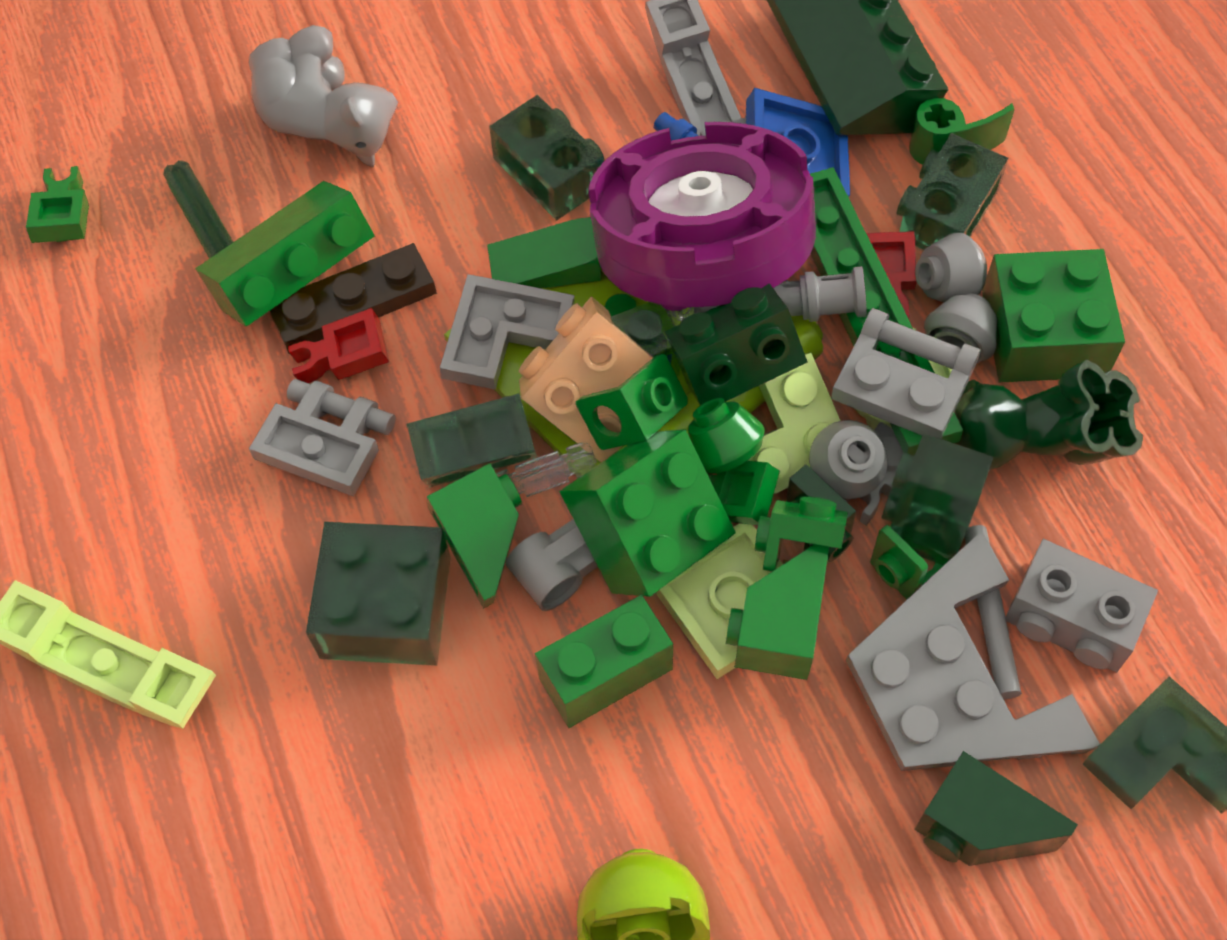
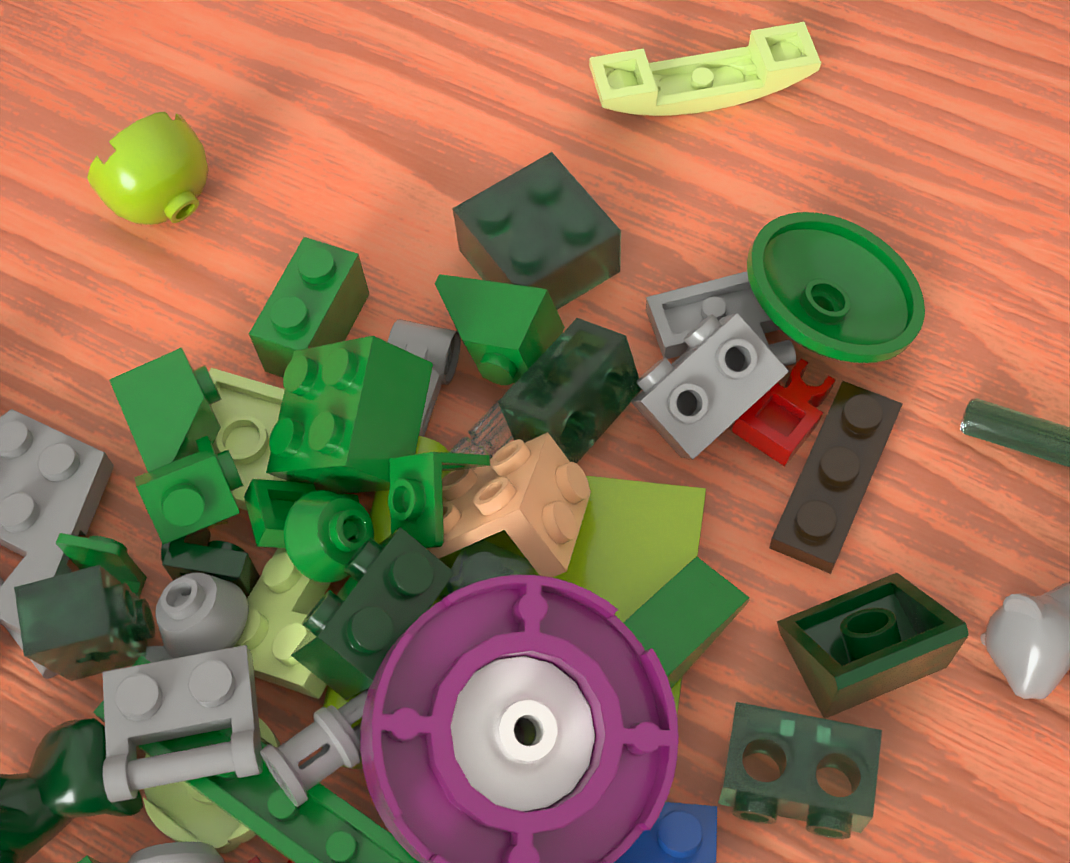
camera: 145 degrees right, 0 degrees up
green brick [195,181,375,327] -> none
light grey plate [440,274,574,389] -> none
none -> light grey brick [631,313,789,459]
none -> green dish [747,212,925,363]
none -> dark green slope [777,573,969,719]

